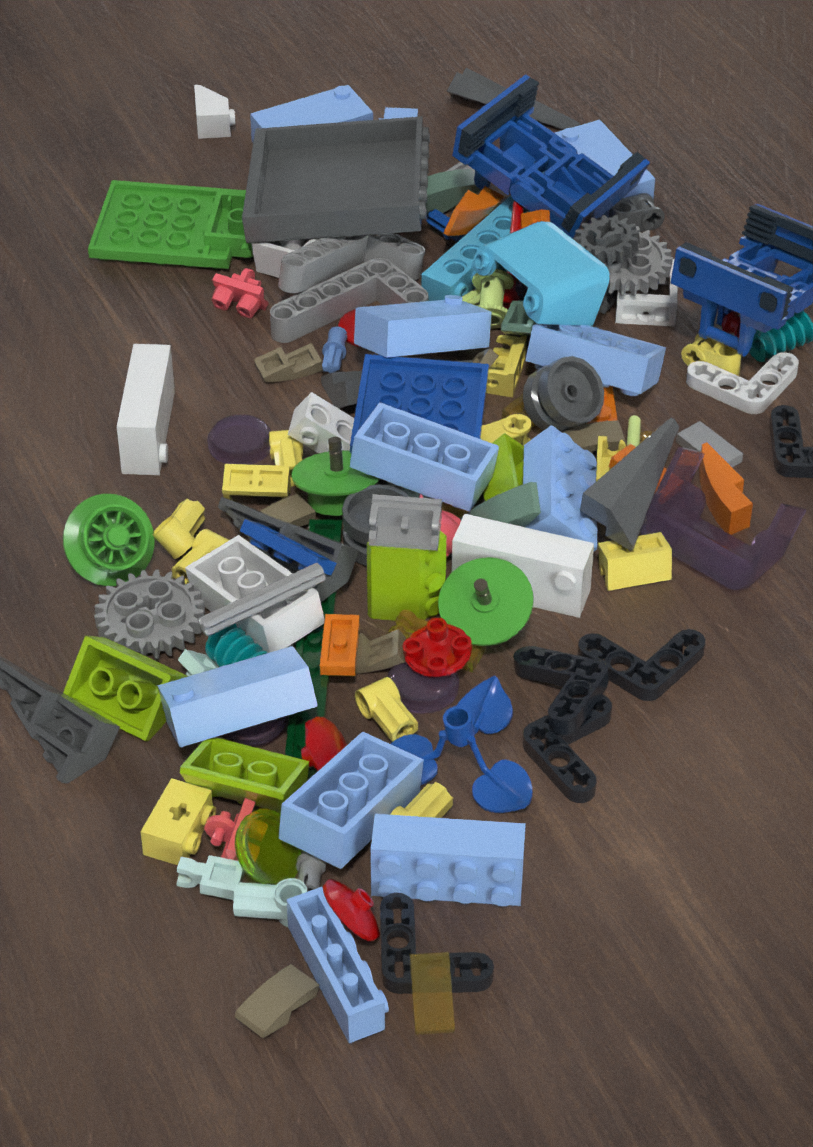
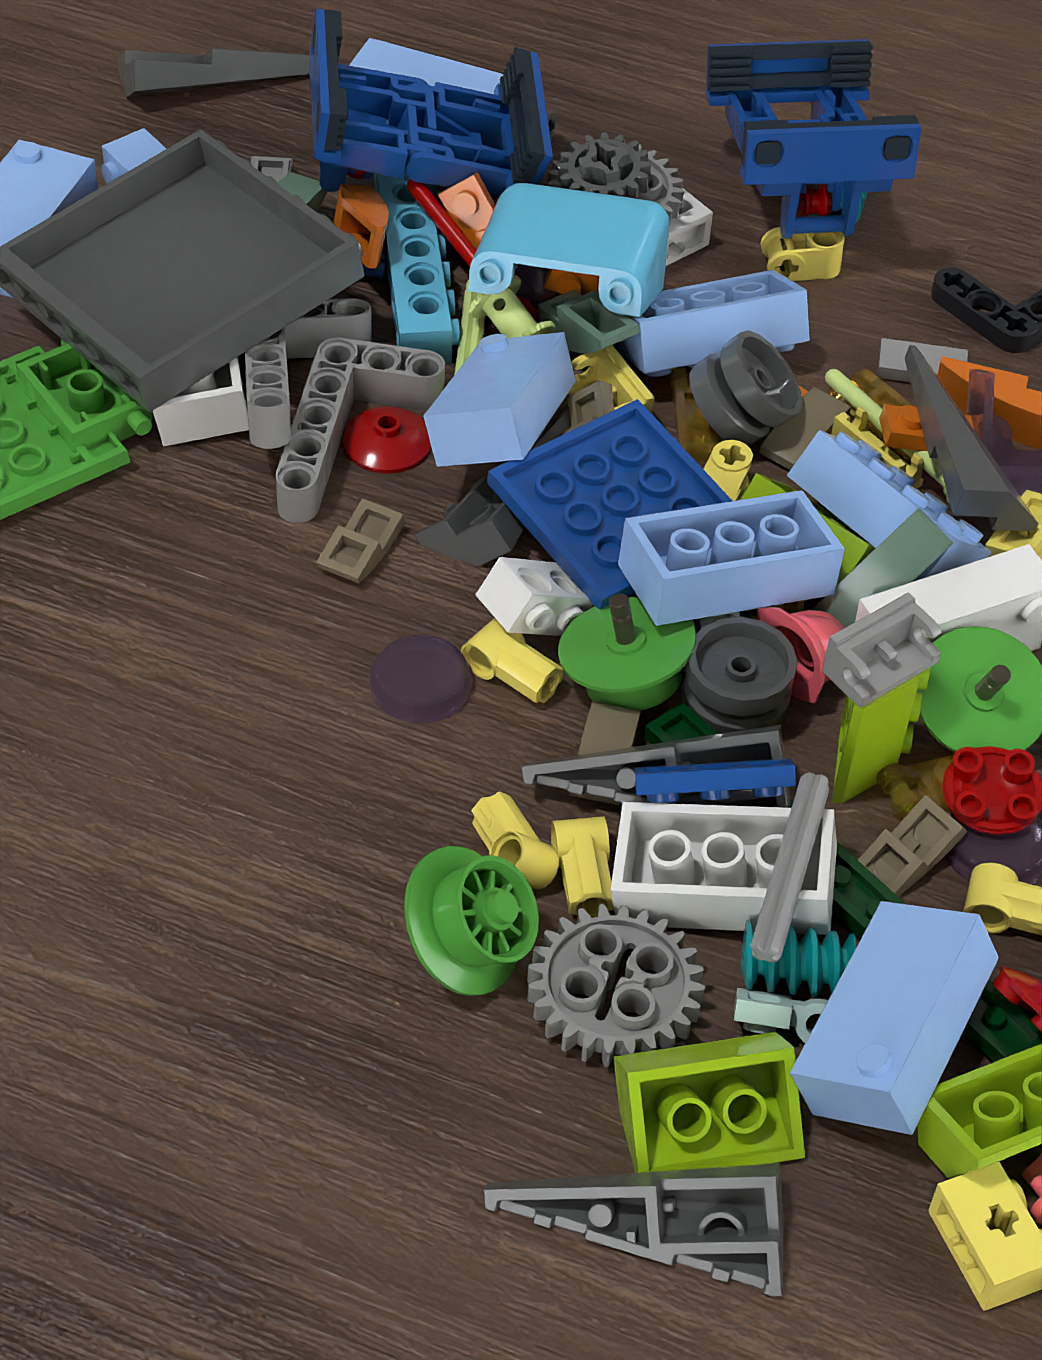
camera: 45 degrees left, 5 degrees up
white brick [117,344,175,475] -> none
coral hips [211,268,269,319] -> none
light yellow hinge [222,464,291,500] -> none
orange plate [320,614,360,676] -> none
medium blue axle [322,326,347,373] -> none
white beam [686,352,799,414] -> none

